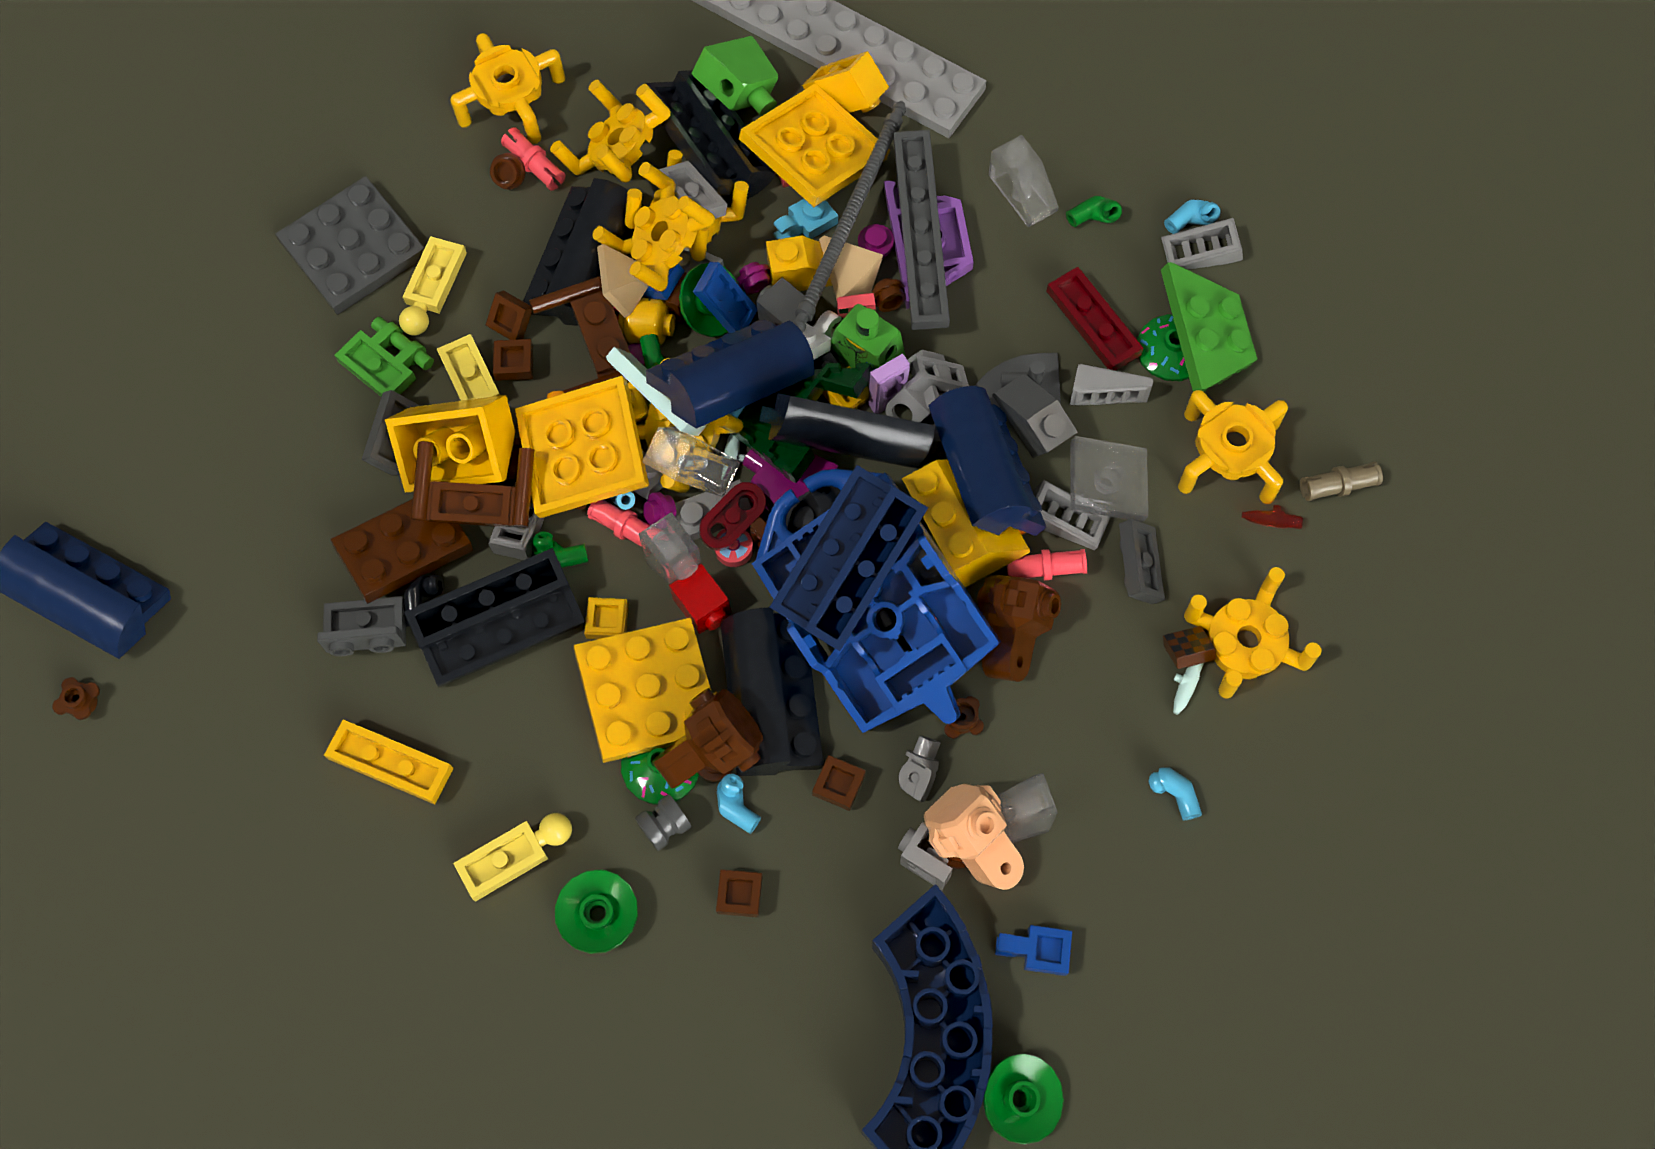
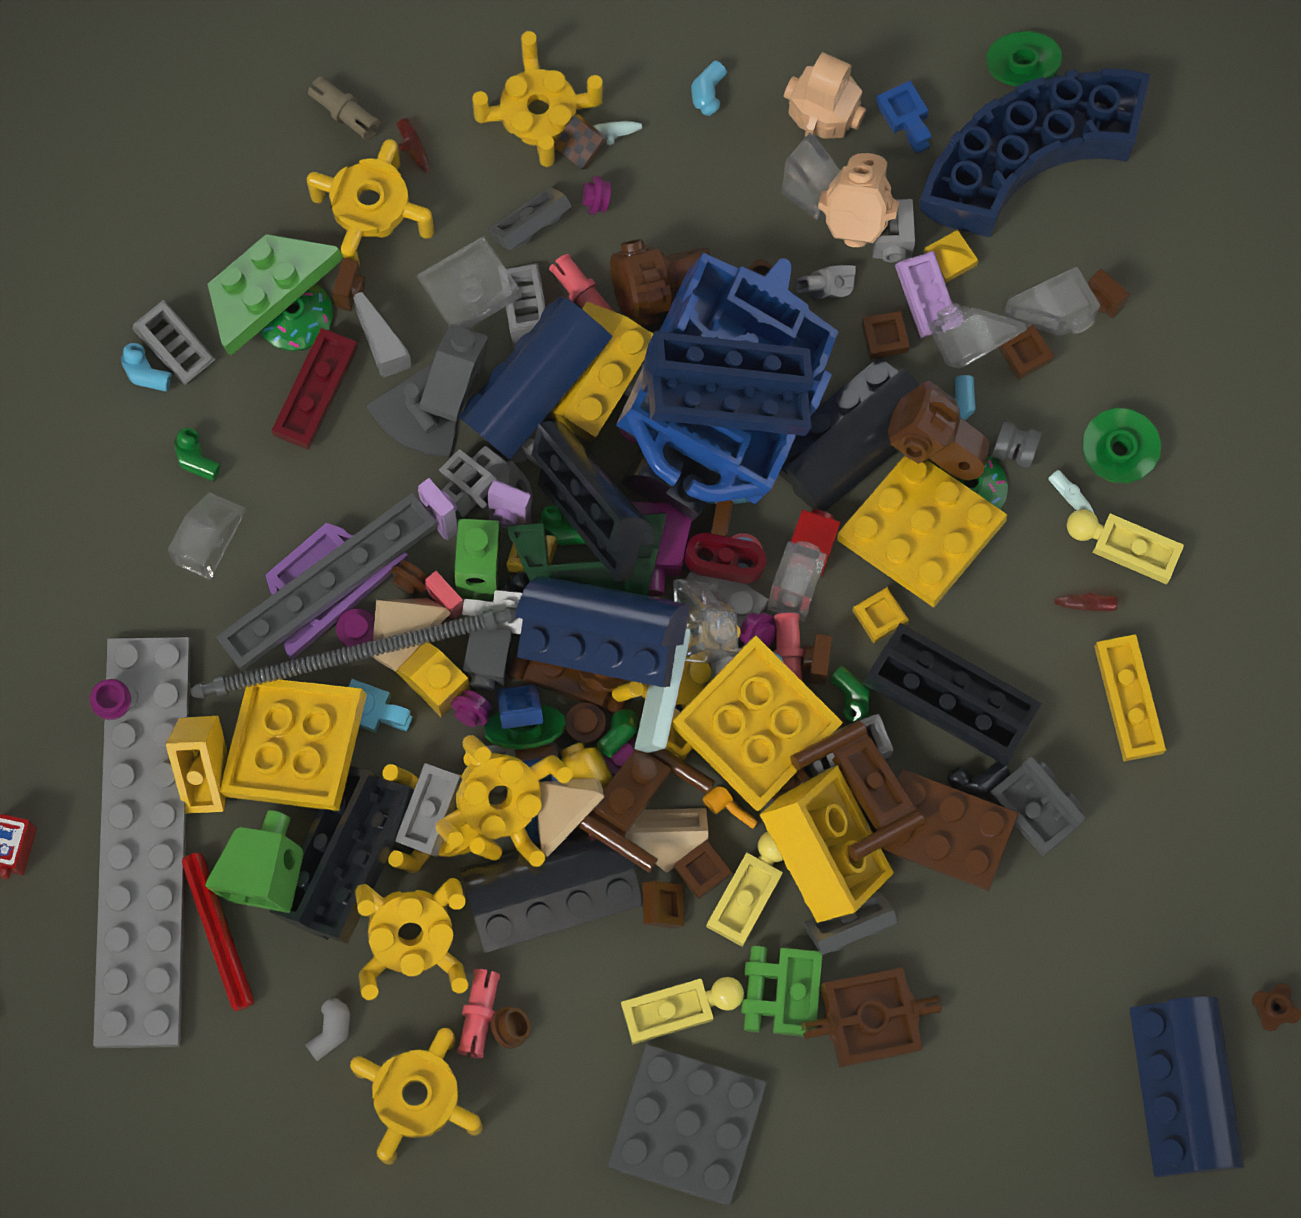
camera: 130 degrees left, 5 degrees up
none -> magenta plate [89,679,132,720]
none -> red axle [182,852,254,1011]
none -> light grey arm [305,998,350,1061]
none -> reddish brown plate [333,257,366,311]
none -> lavender plate [418,478,458,540]
none -> reddish brown plate [565,703,606,744]
none -> magenta plate [582,176,611,215]
none -> tan slope [625,808,708,873]
none -> light nougat piece [784,52,866,139]
none -> reddish brown plate [801,967,942,1068]
none -> reddish brown plate [802,634,832,685]
none -> lavender plate [895,251,960,339]
none -> yellow tile [924,230,979,284]
none -> clear slope [927,303,1027,368]
none -> clear slope [1004,266,1100,336]
none -> light aqua helmet [1048,470,1095,514]
none -> clear red helmet [1055,593,1117,611]
none -> reddish brown plate [1084,268,1130,319]

